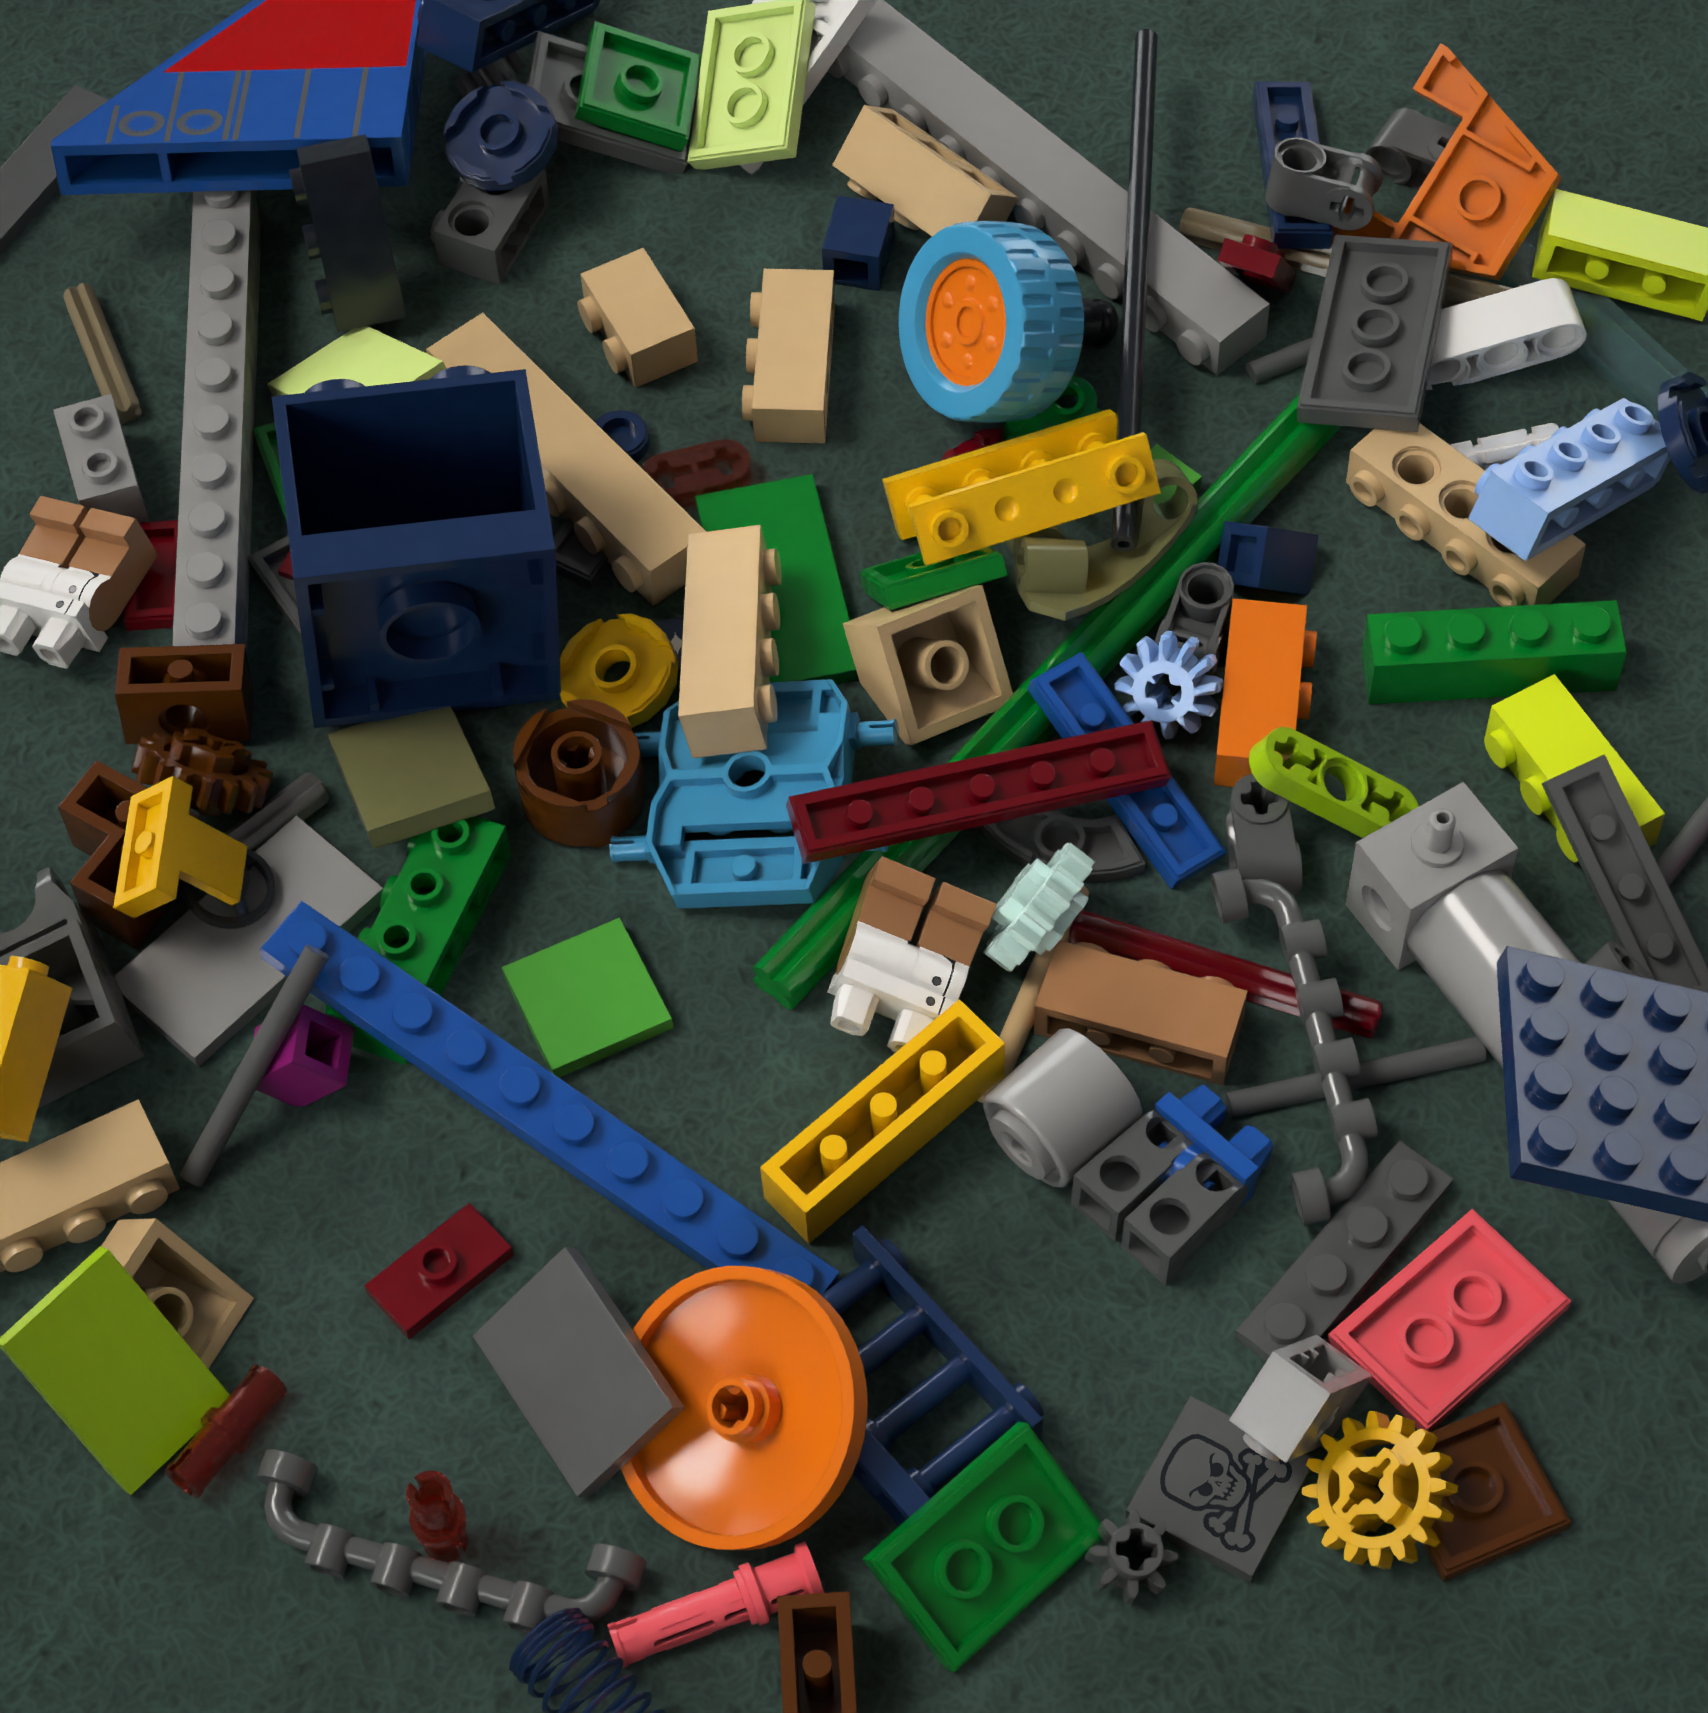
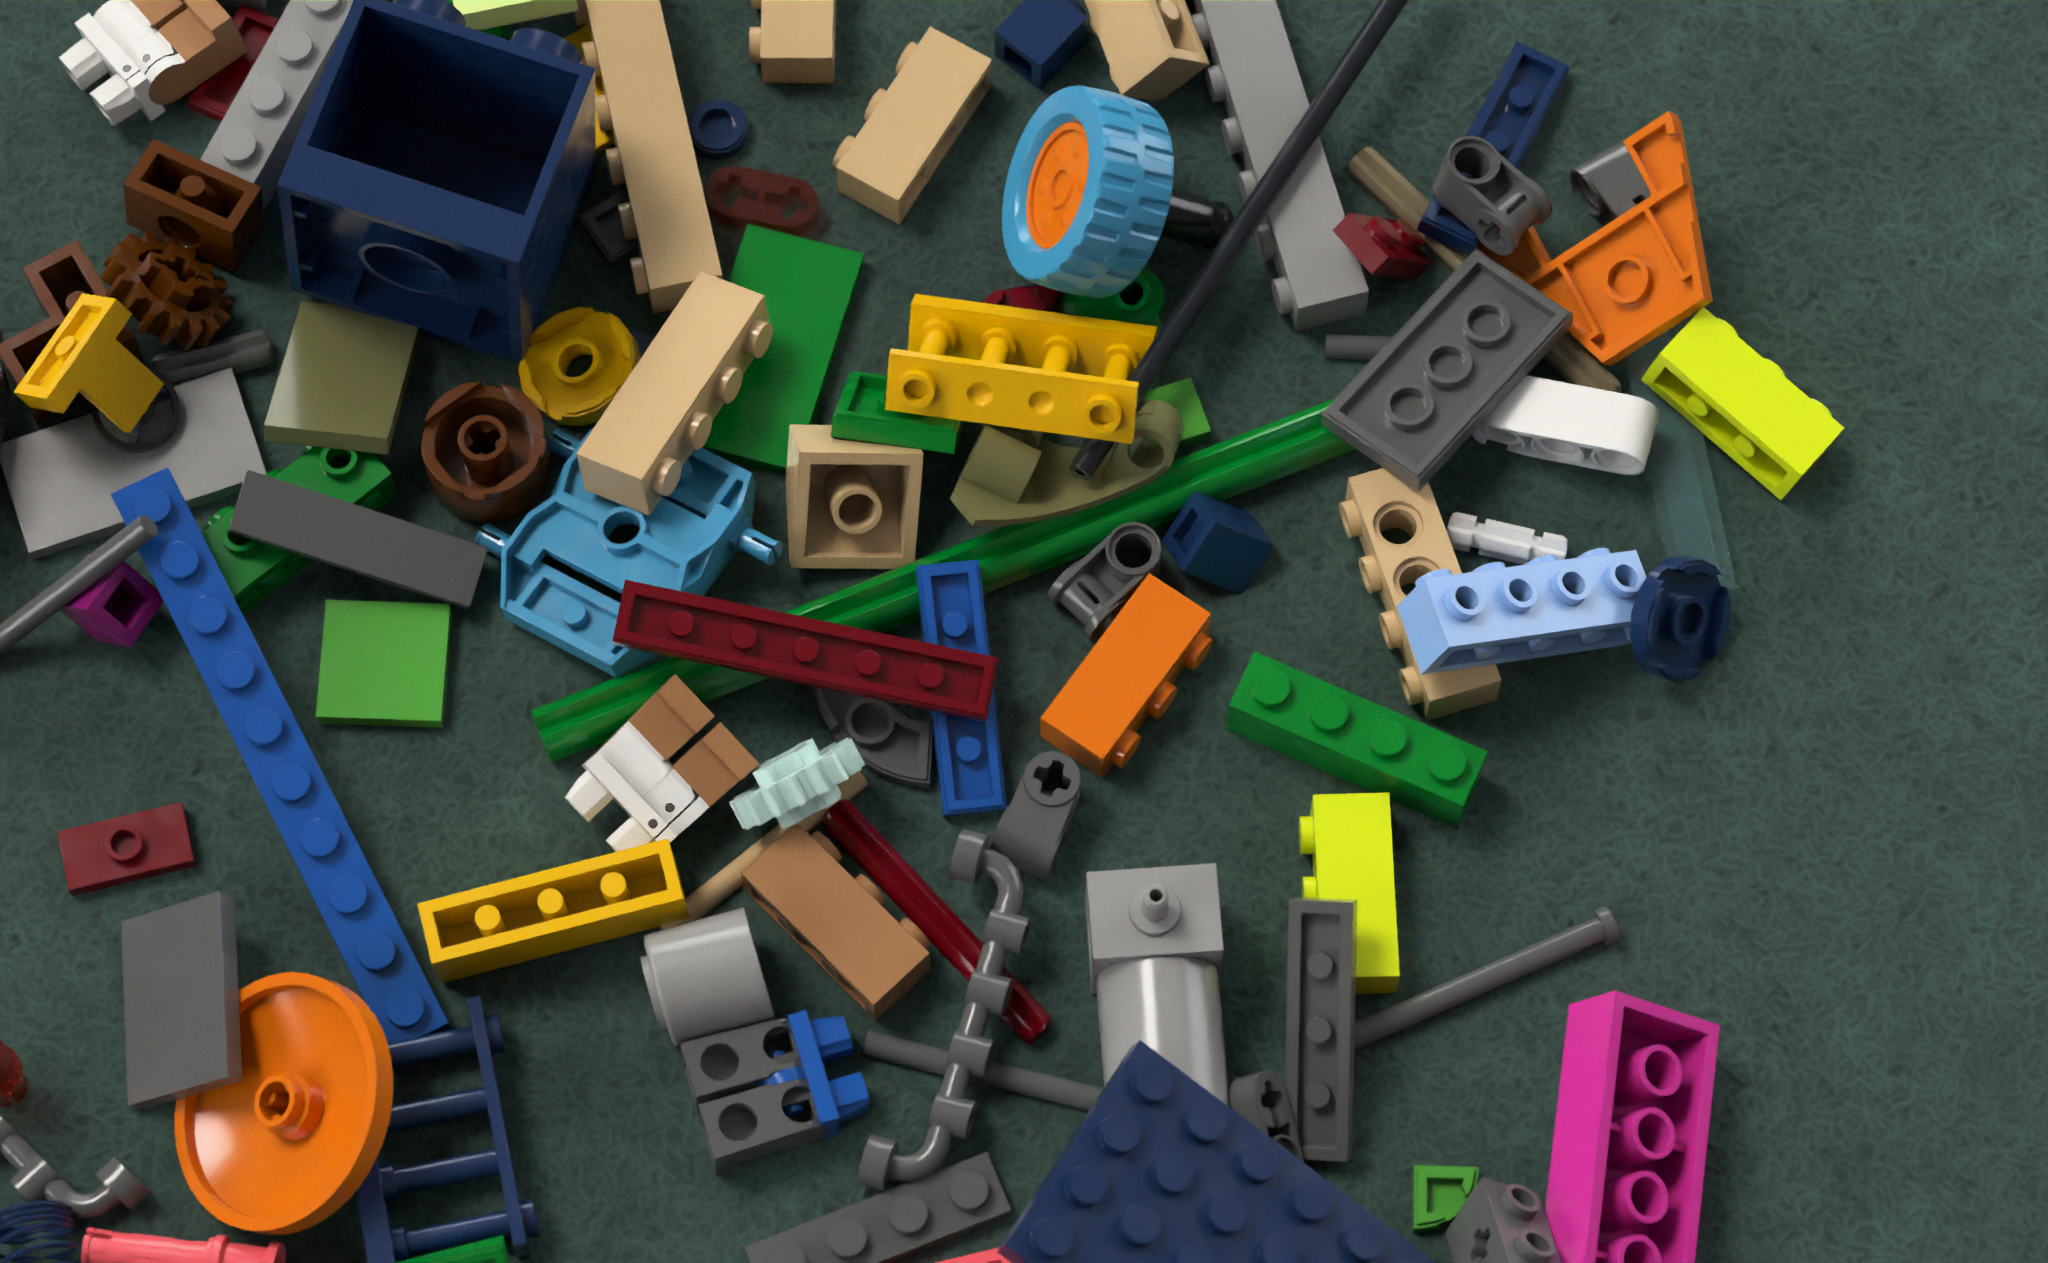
camera: 25 degrees right, 10 degrees up
light blue gear [1115,631,1224,739] -> none
lime beam [1249,727,1419,838] -> none
none -> dark grey tile [227,470,488,609]

